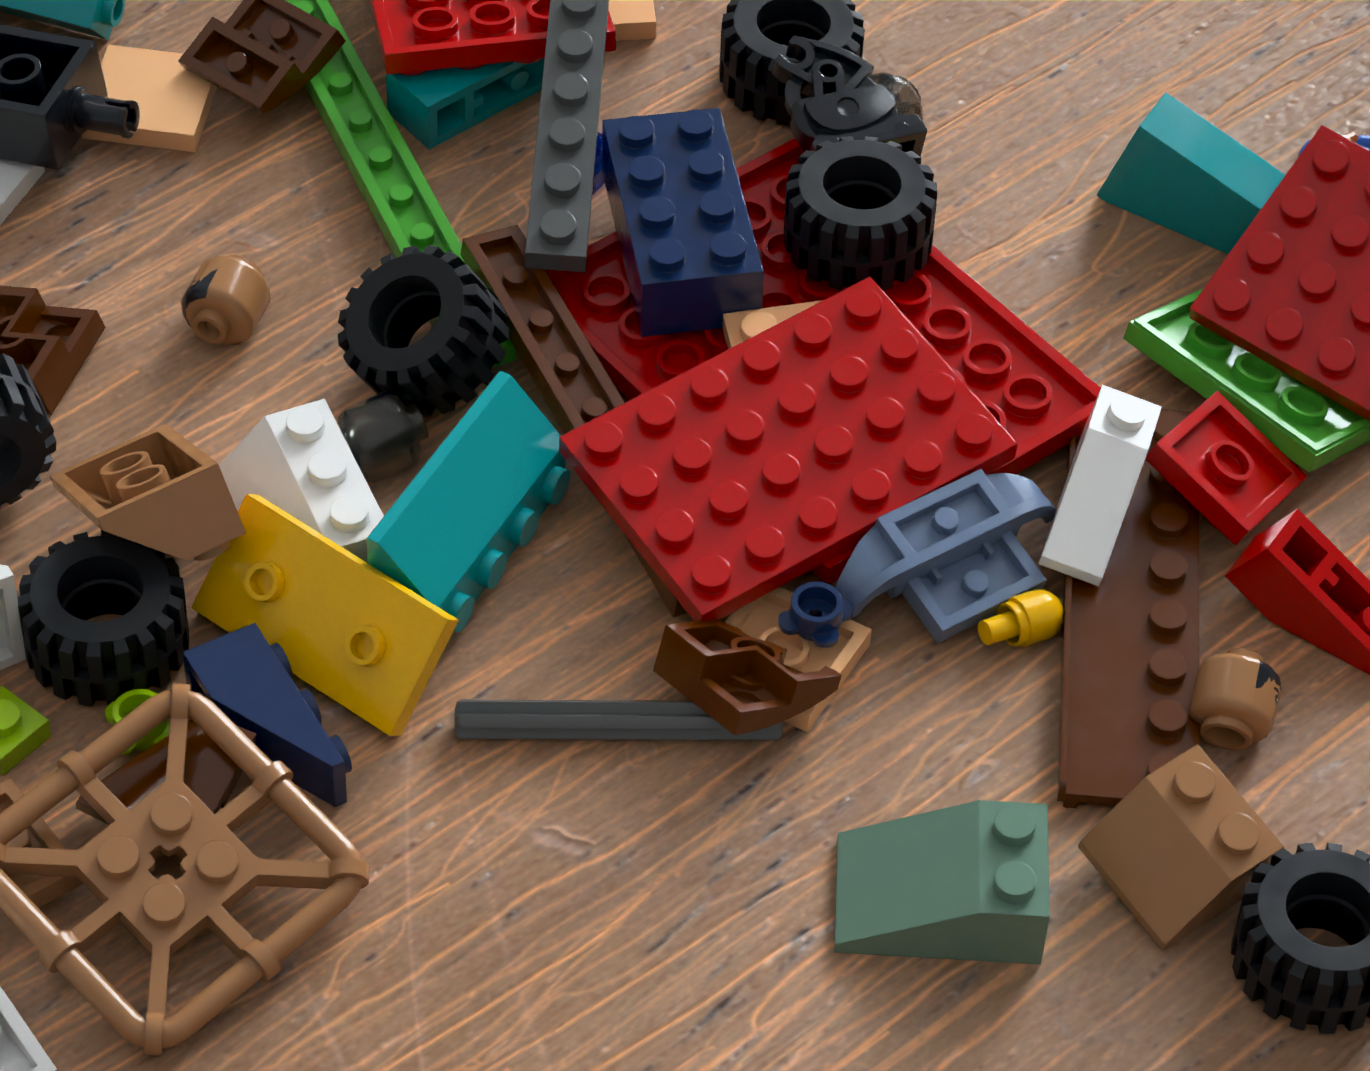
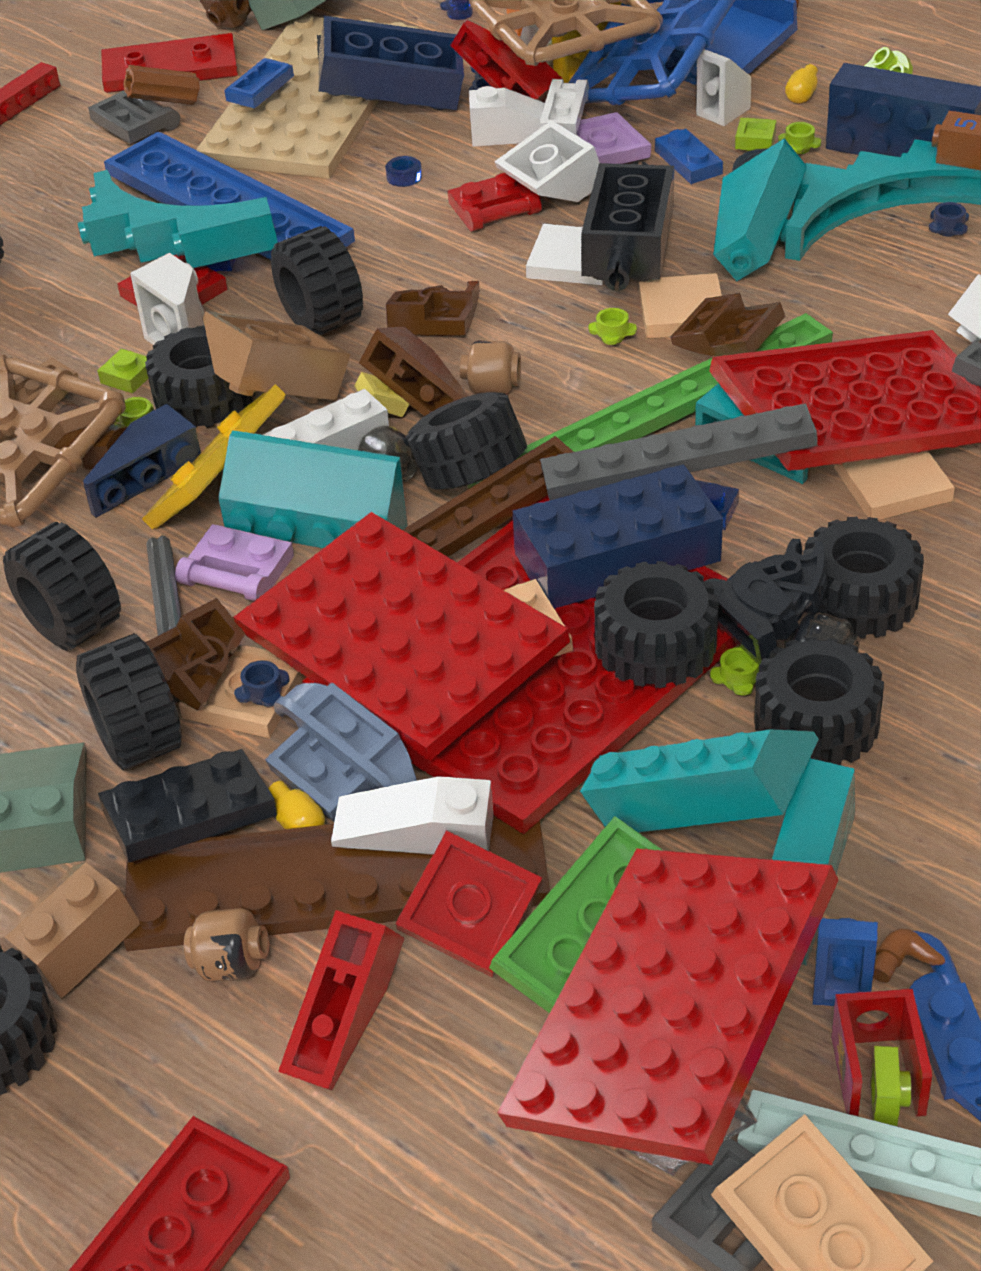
camera: 85 degrees right, 5 degrees down
none -> black tyre [3,522,121,650]
none -> black tyre [76,633,182,770]
none -> black plate [98,749,277,863]
none -> lavender plate [175,524,294,601]
none -> light yellow plate [354,372,409,417]
none -> reddish brown slope [359,327,468,416]
none -> teal slope [580,729,819,832]
none -> lime plate [588,308,637,345]
none -> black tyre [754,637,884,765]

